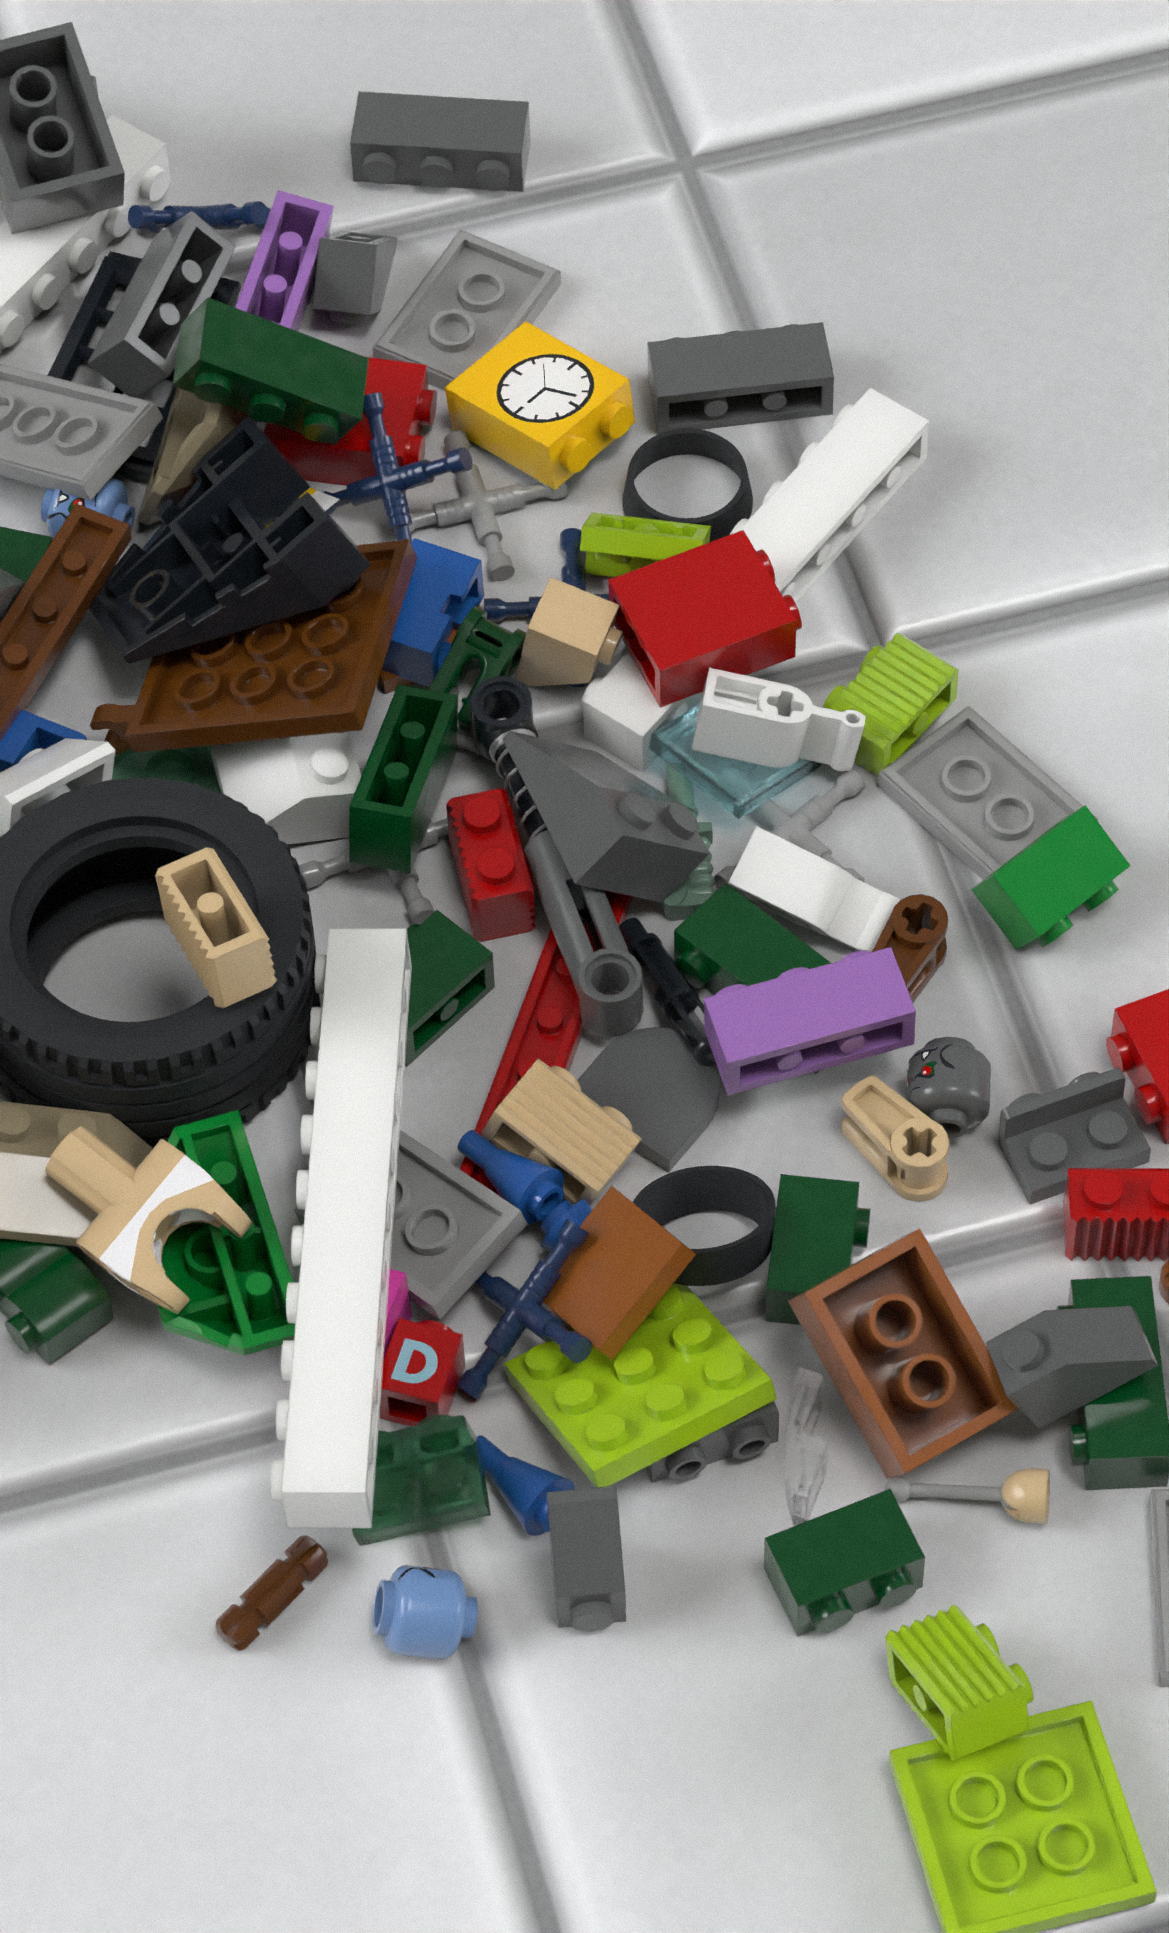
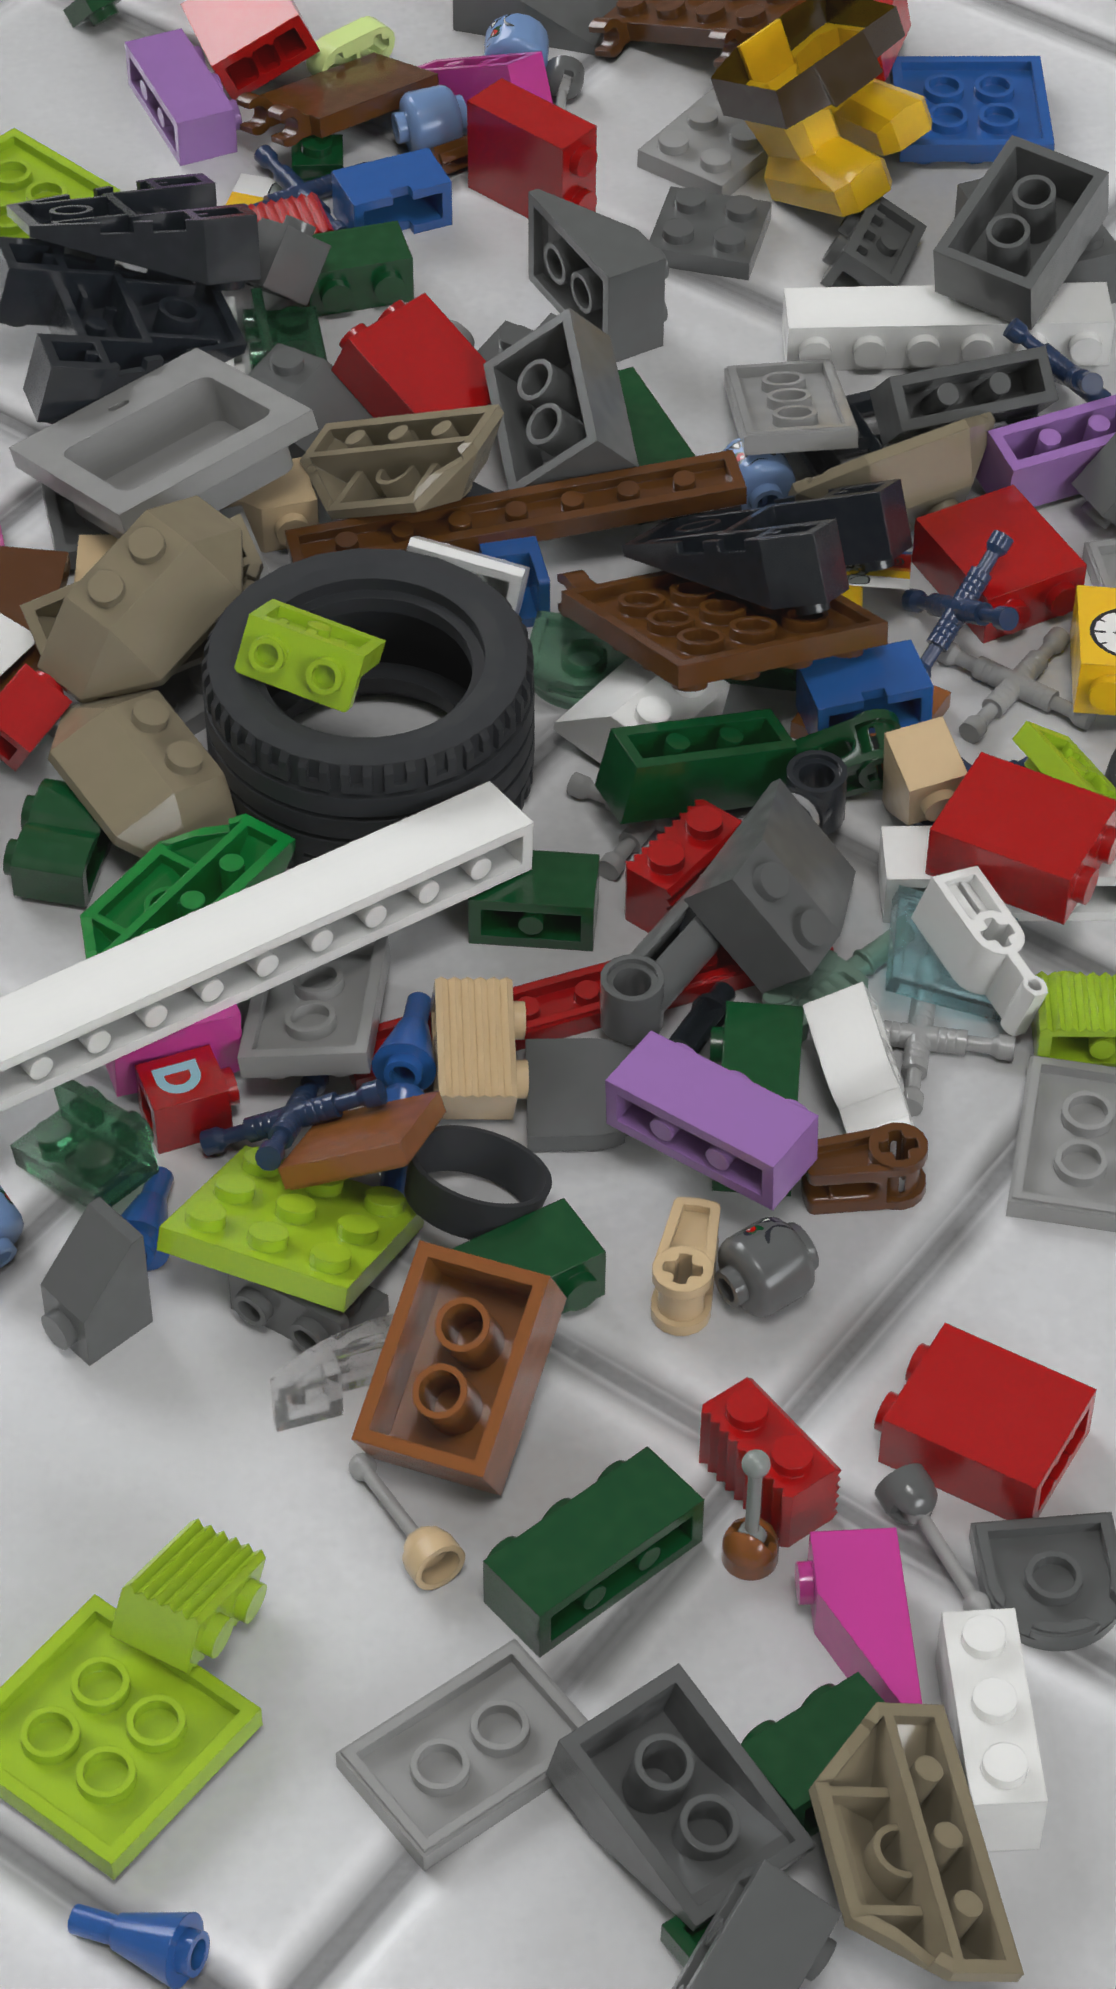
camera: 50 degrees right, 10 degrees down
tan connector [45,1126,253,1314] -> none
tan brick [155,847,277,1008] -> none
dark green brick [172,297,369,445] -> none
dark green brick [764,1489,925,1637] -> none
green brick [971,805,1131,950] -> none
dark grey slope [986,1306,1158,1429] -> none
dark grey bracket [998,1068,1151,1205] -> none
none -> lime bracket [234,599,386,712]

